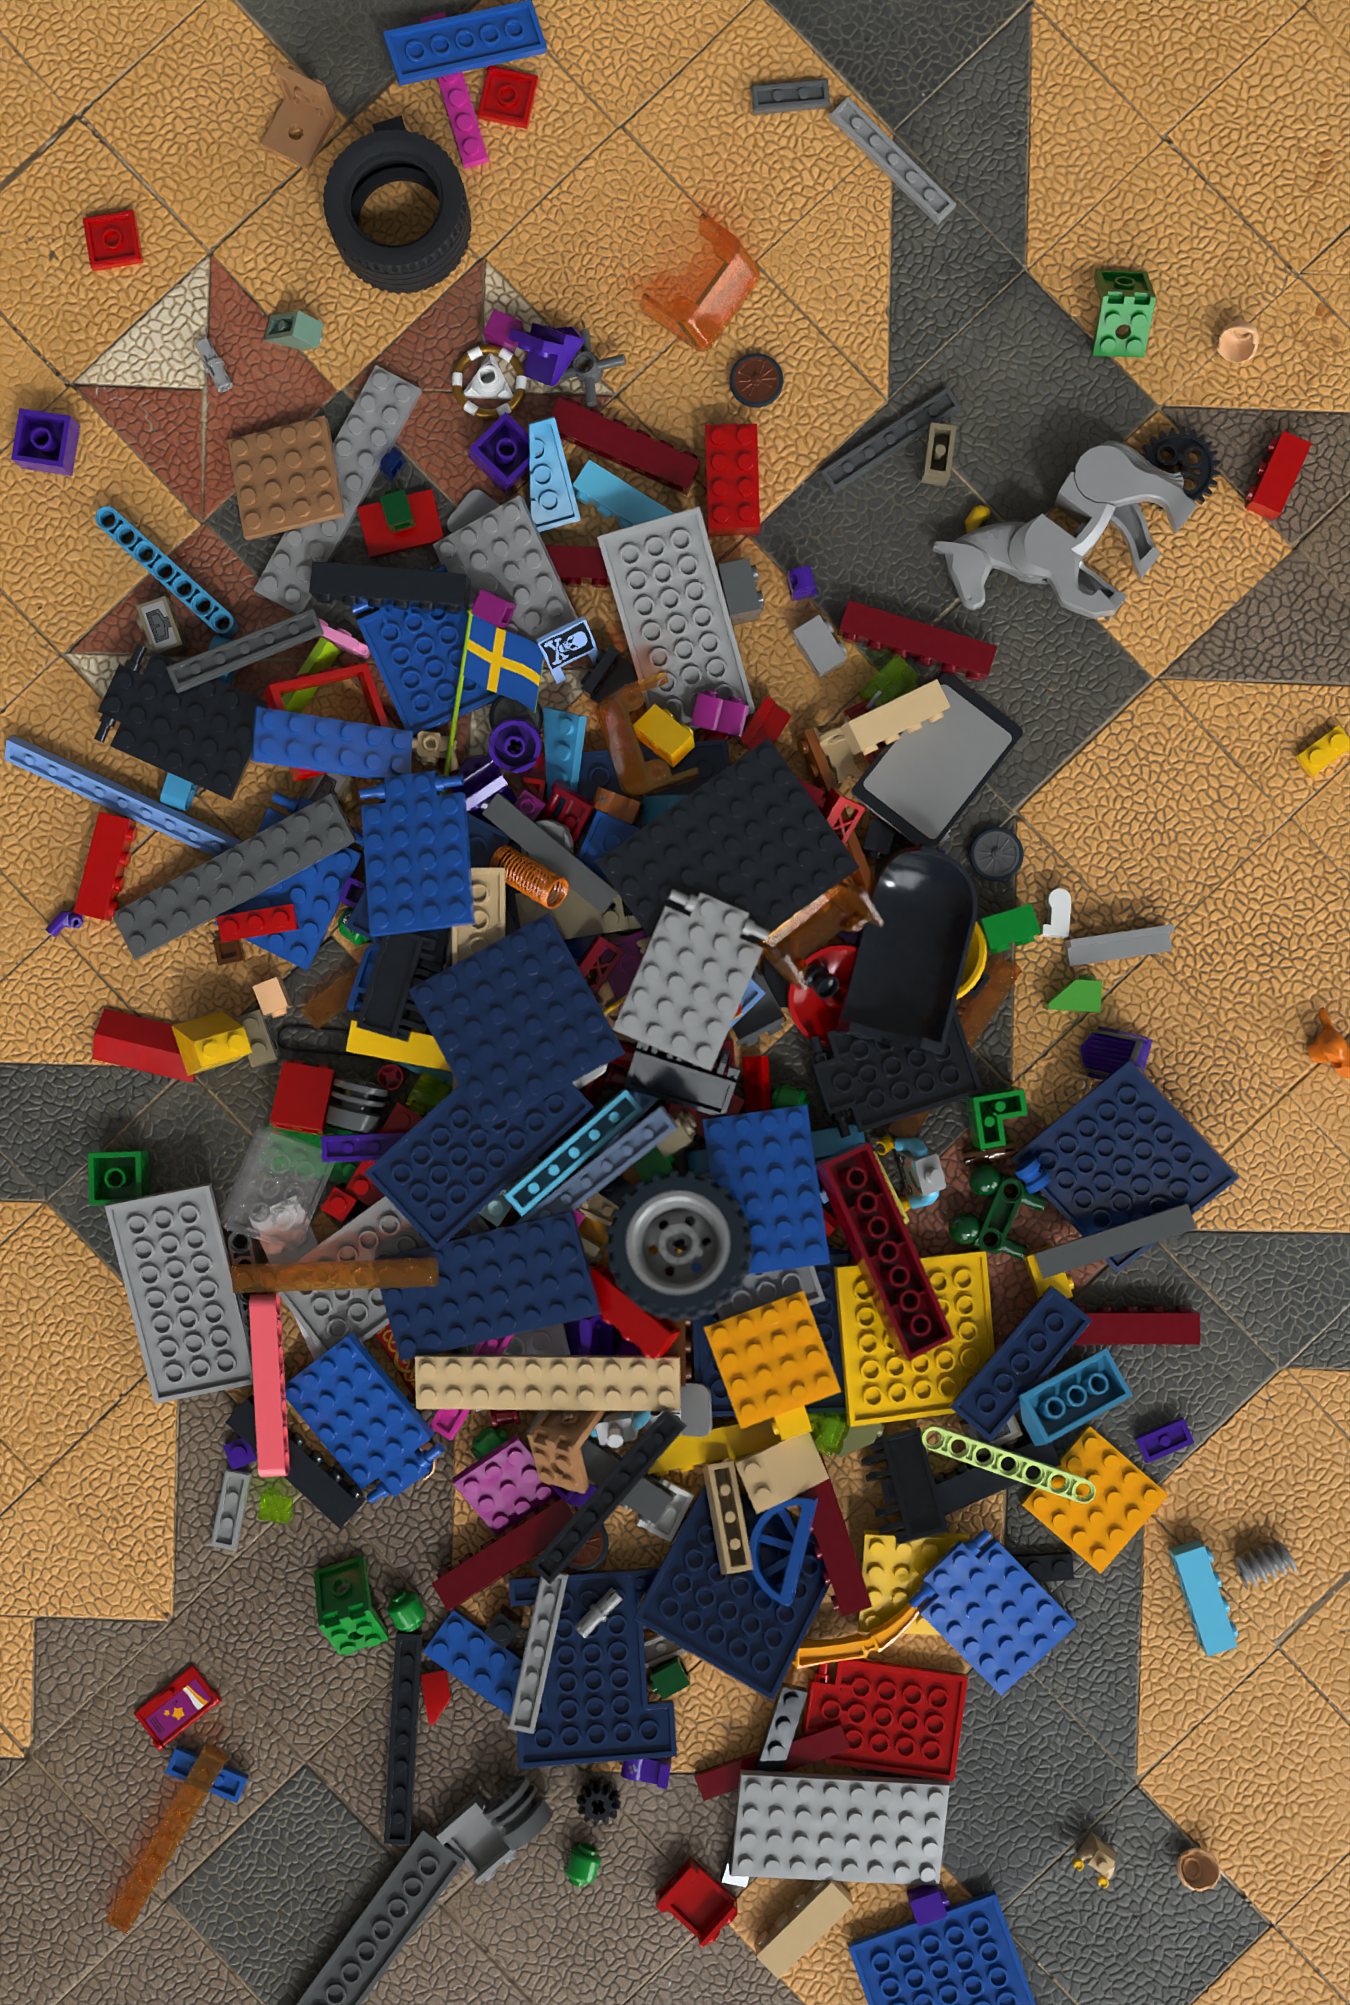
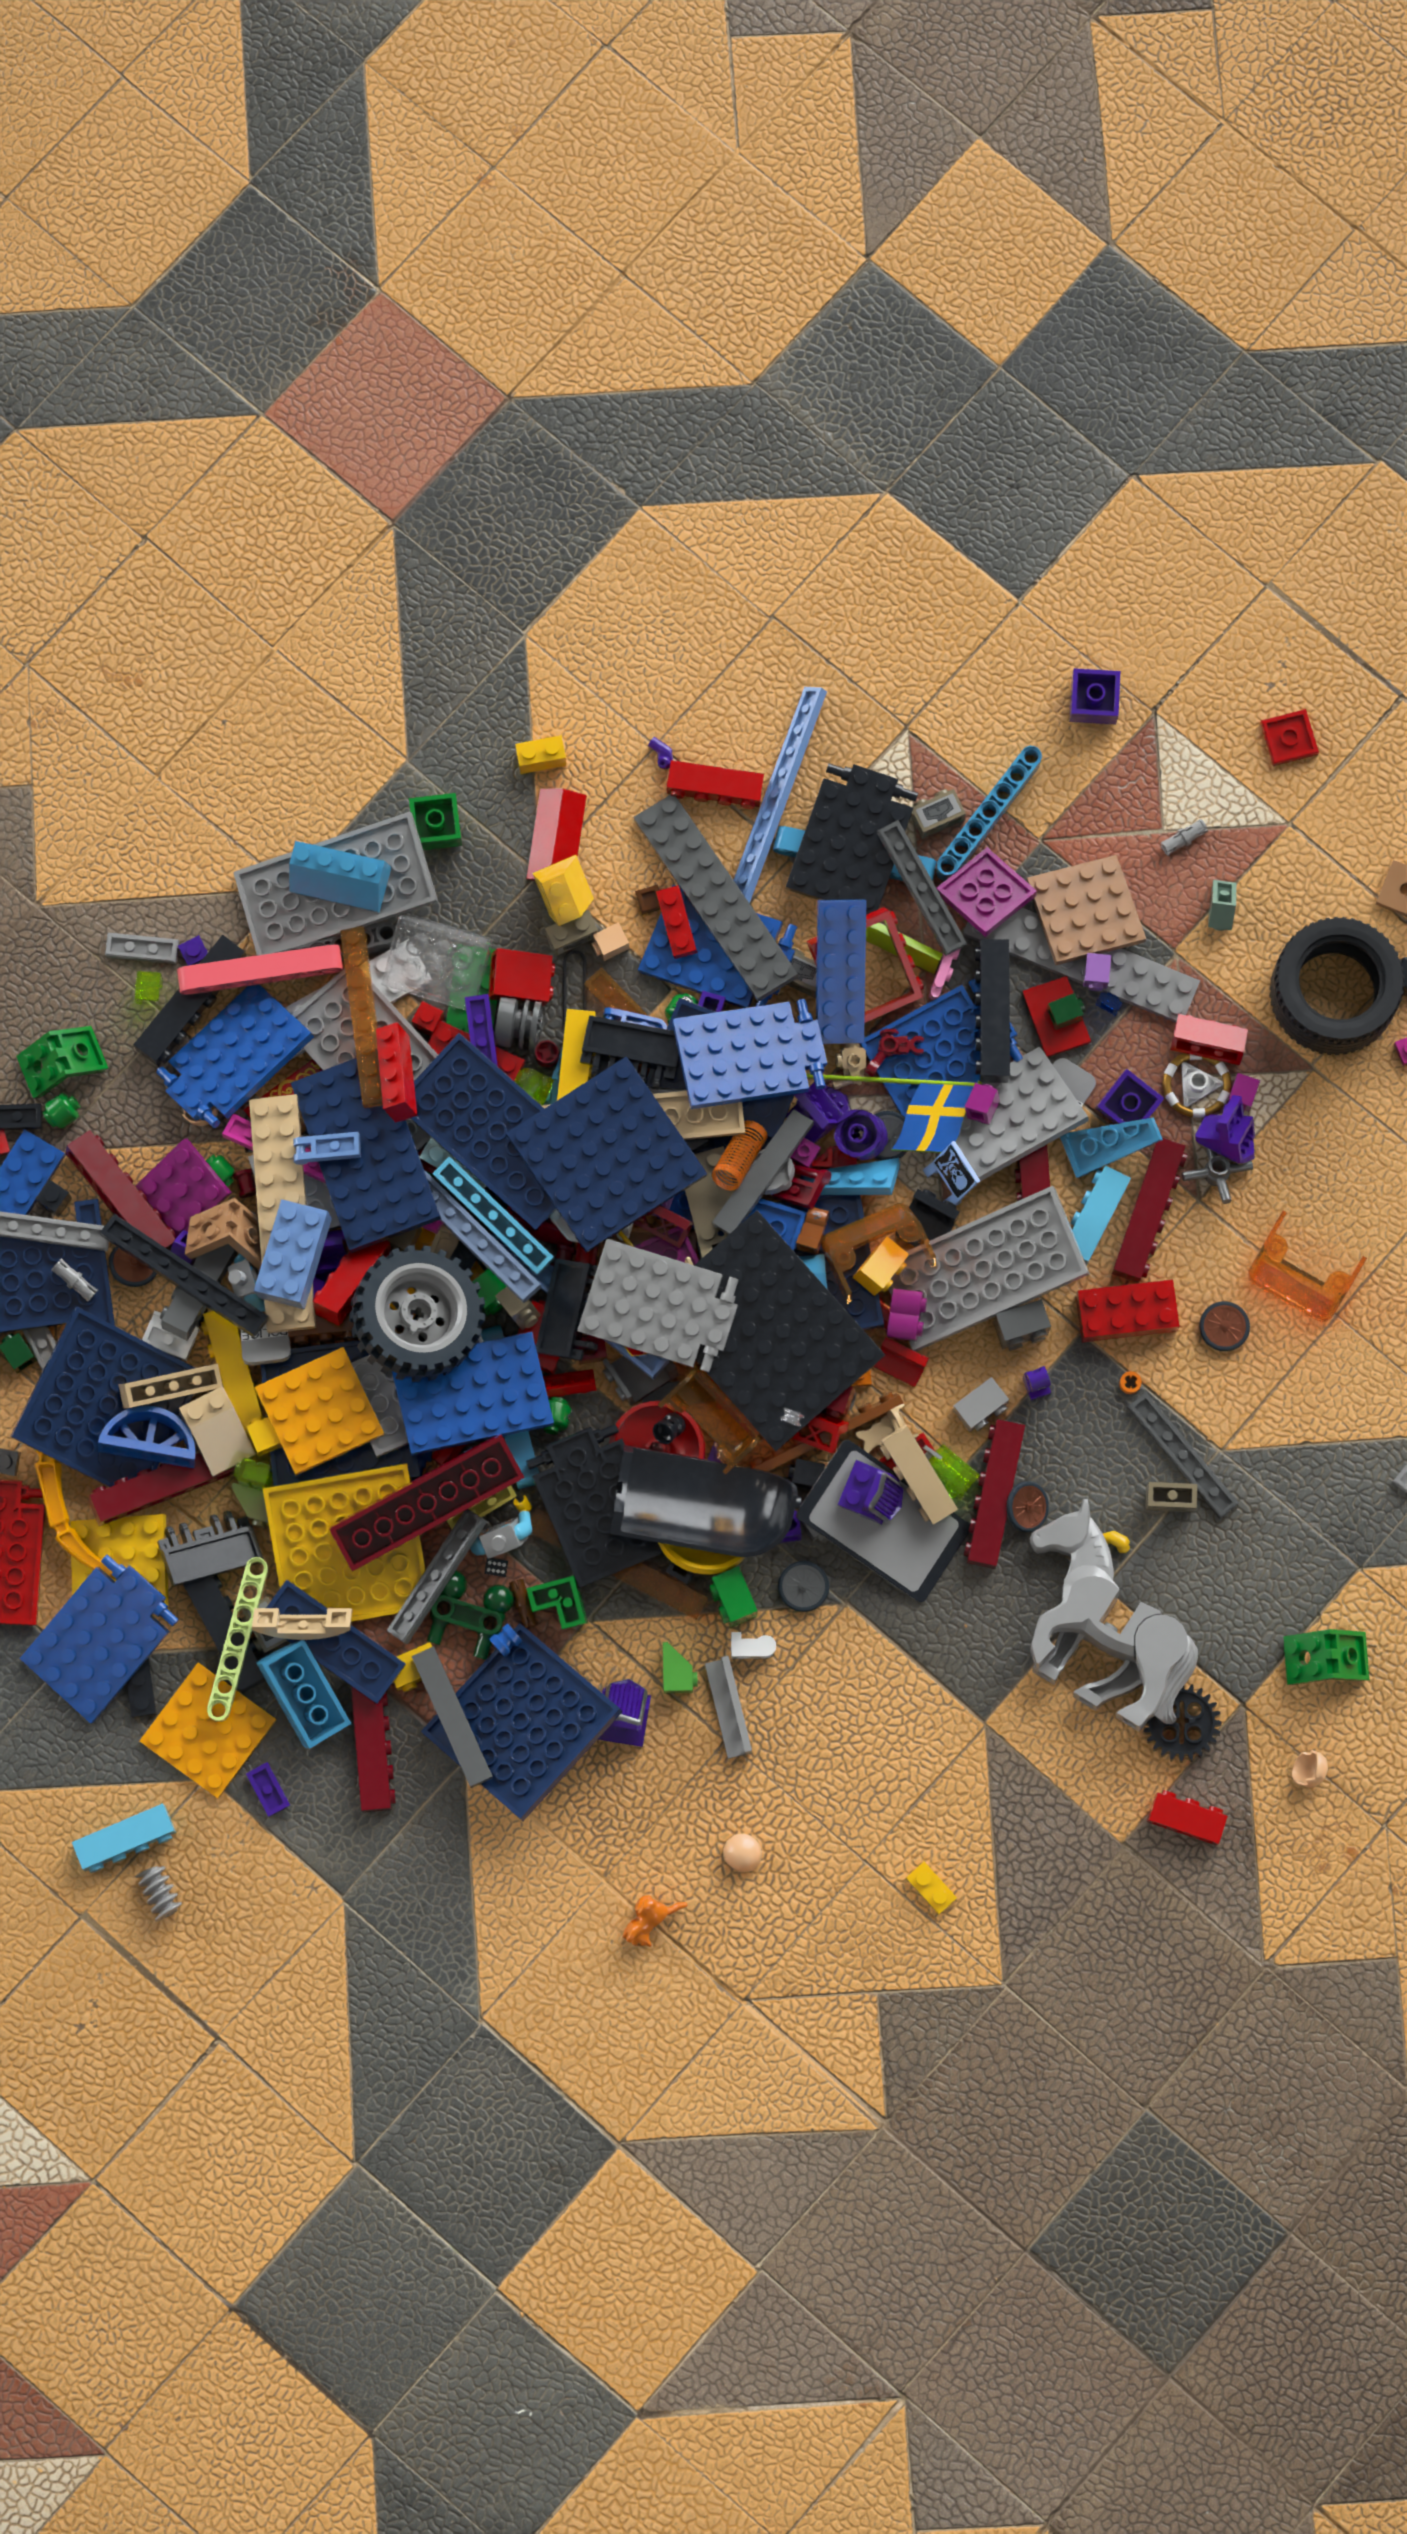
camera: 75 degrees right, 10 degrees down
none -> tan slope [252,1608,352,1640]
none -> medium blue brick [254,1199,332,1309]
none -> dark azure slope [289,841,392,913]
none -> medium blue plate [293,1132,361,1165]
none -> red brick [376,1022,417,1123]
none -> dark grey tile [387,1509,487,1645]
none -> black sticker [484,1558,508,1577]
none -> yellow brick [515,735,567,774]
none -> light nougat hair [723,1834,763,1873]
none -> clear bush [780,1408,804,1427]
none -> dark purple piece [837,1460,904,1525]
none -> dark red piece [865,1029,924,1077]
none -> magenta plate [936,847,1037,937]
none -> copper wheel [1007,1481,1049,1532]
none -> medium lavender brick [1083,953,1111,991]
none -> orange bush [1119,1371,1142,1395]
none -> brick [1170,1014,1248,1065]

